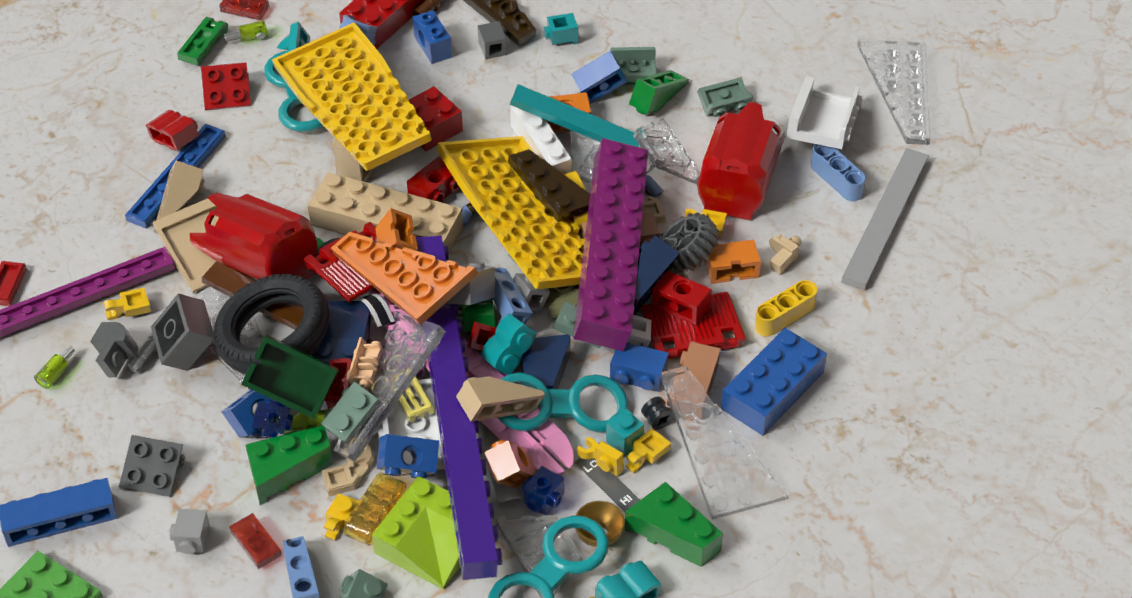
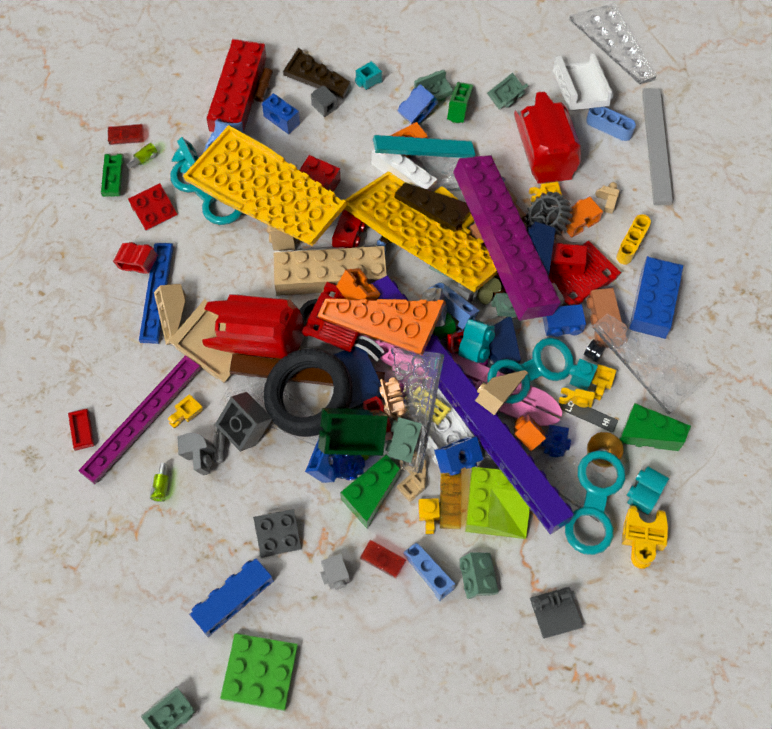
camera: 25 degrees left, 15 degrees up
clear wing [633,118,701,185] -> none

